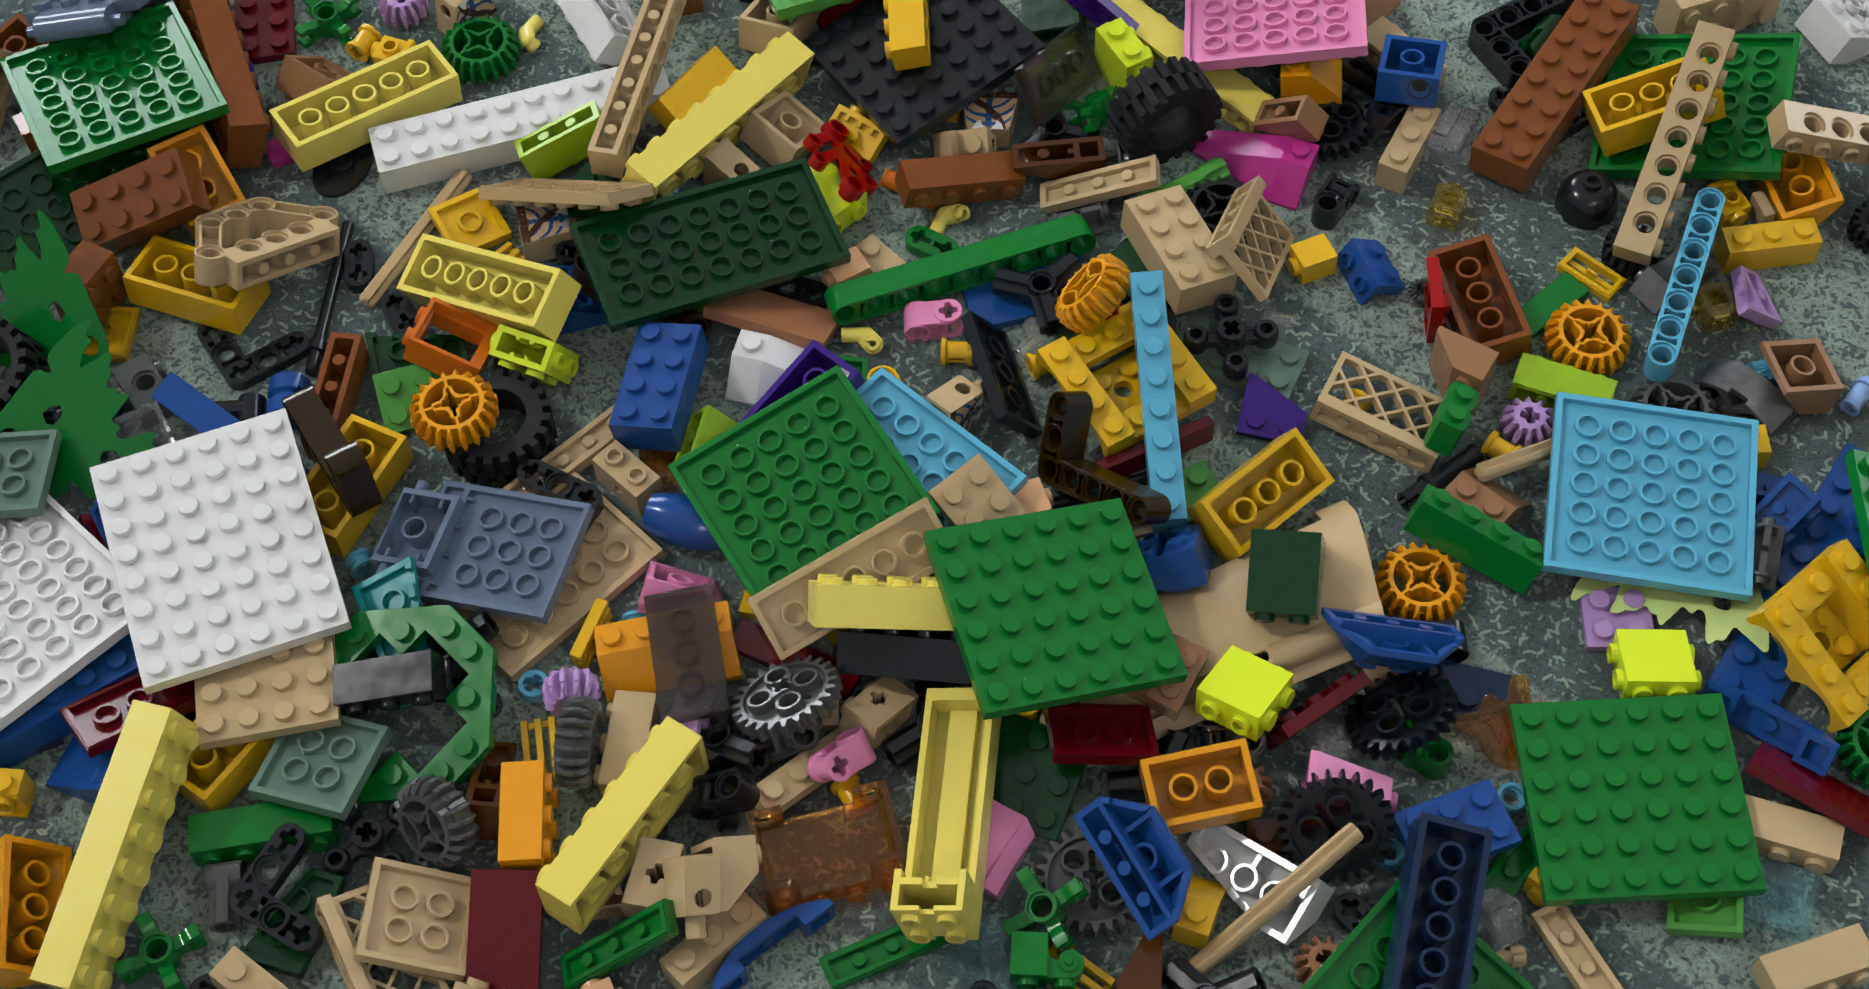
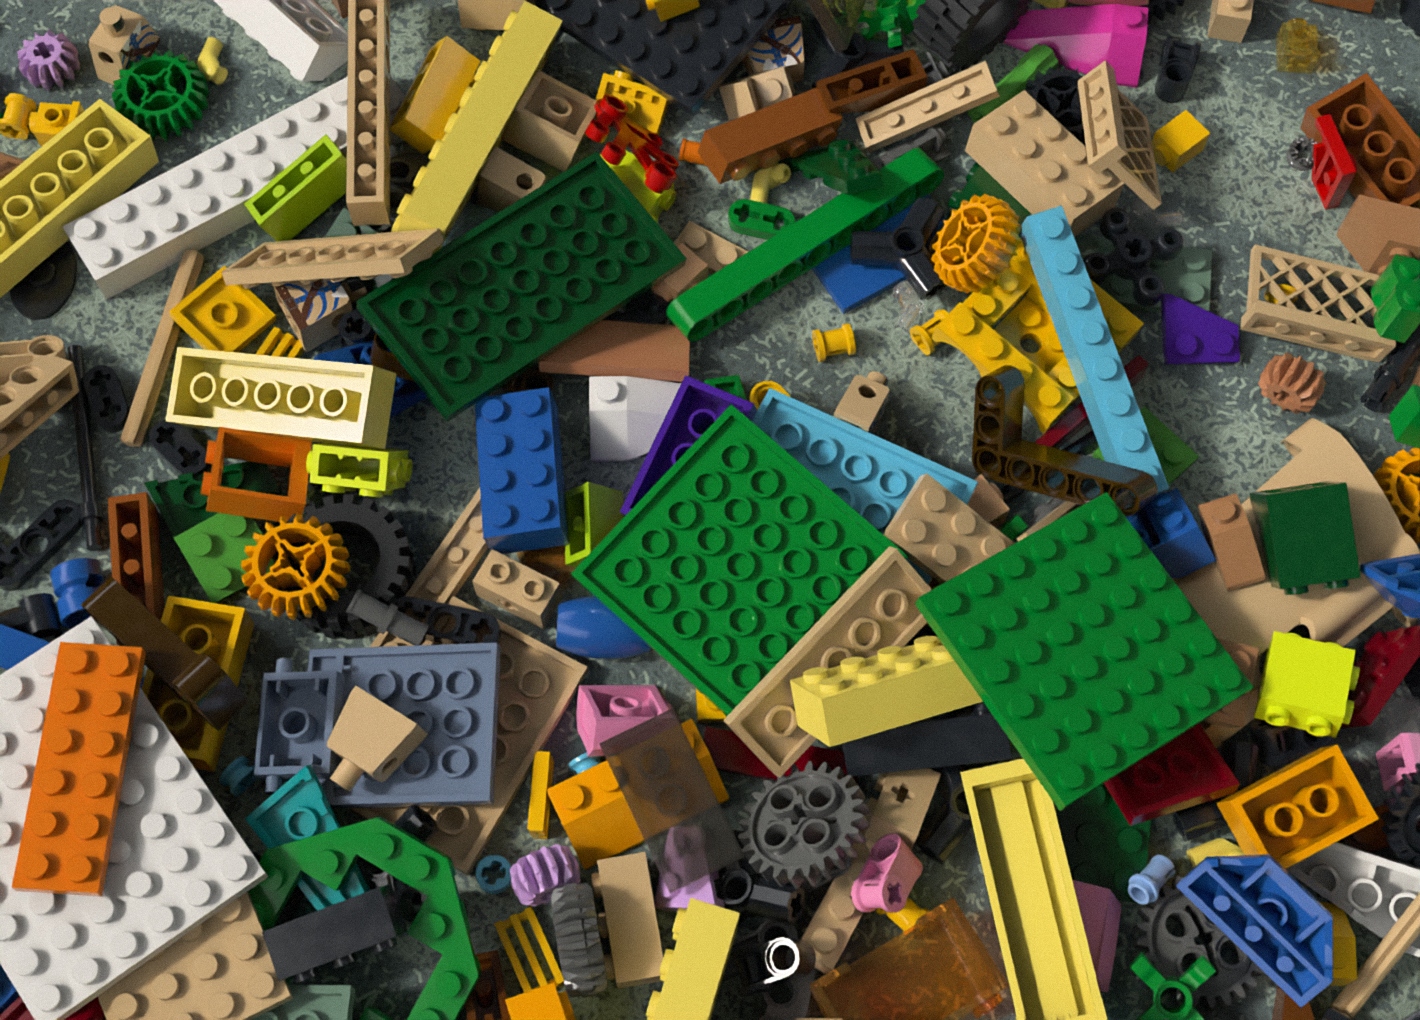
camera: 20 degrees left, 10 degrees up
light yellow arm [841,327,884,355] -> none
bright pink piece [903,299,964,342] -> none
black plate [960,311,1043,439] -> none
yellow brick [1186,427,1335,563] -> none
blue bracket [1337,238,1405,305] -> none
none -> orange plate [12,642,146,897]
none -> tan torso [327,685,428,792]
none -> dark grey pin [346,589,429,646]
none -> dark green wing [785,140,883,195]
none -> light blue pin [1128,855,1175,905]
none -> medium nougat slope [1198,493,1266,592]
none -> nougat gear [1258,353,1327,414]

